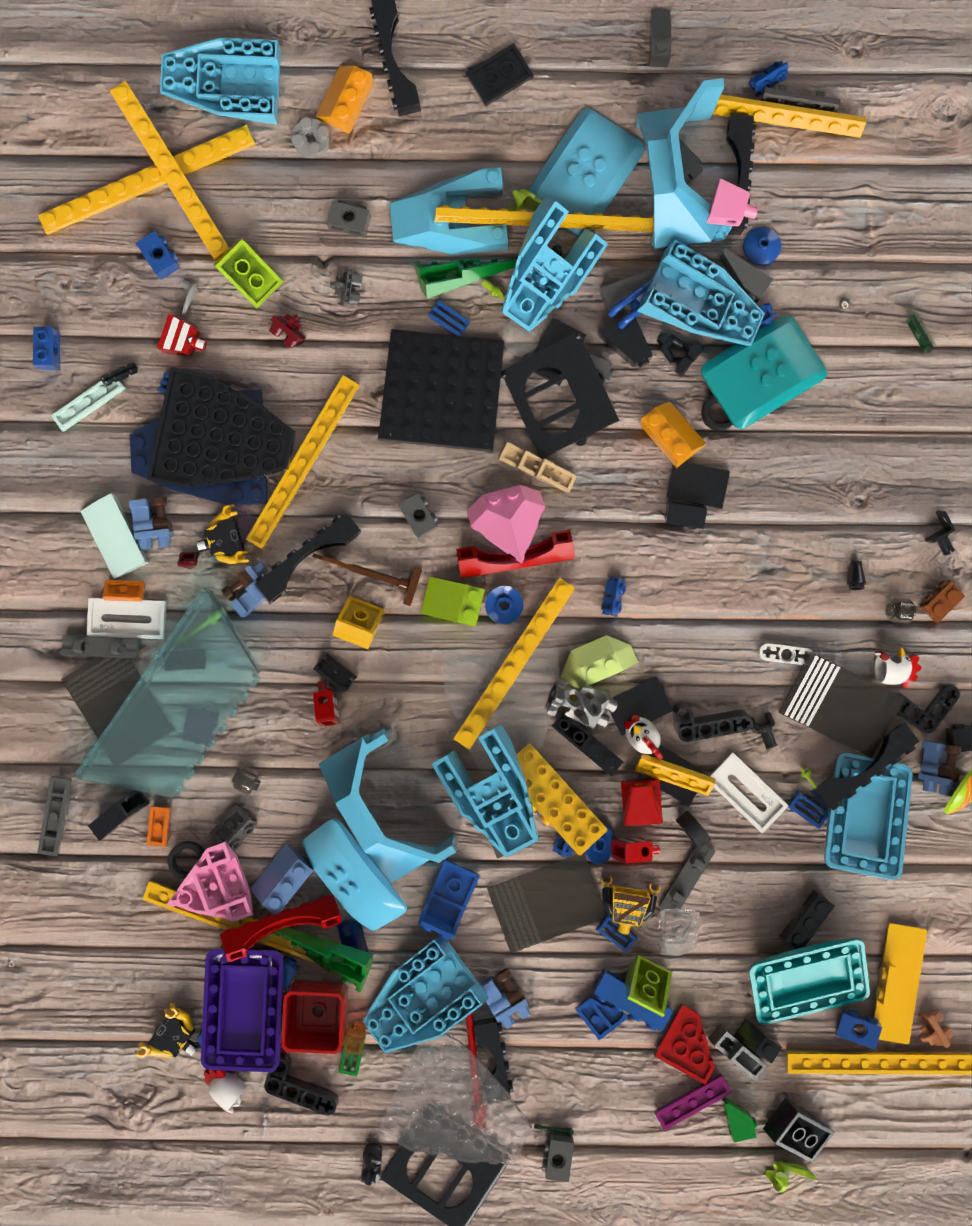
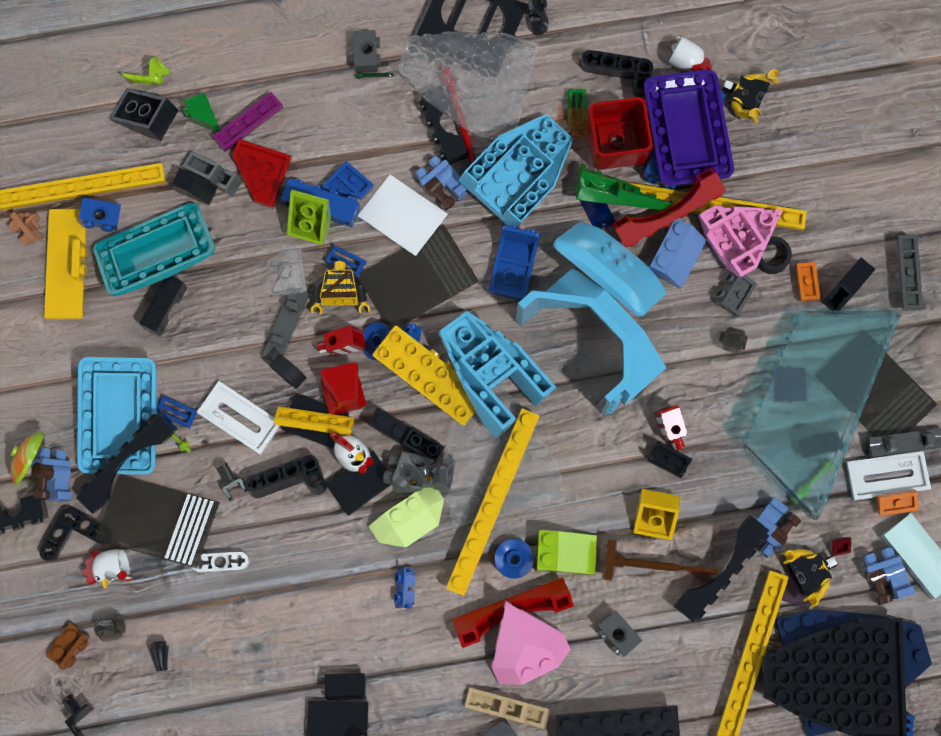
camera: 170 degrees right, 10 degrees down
none -> white sticker [357,175,448,256]

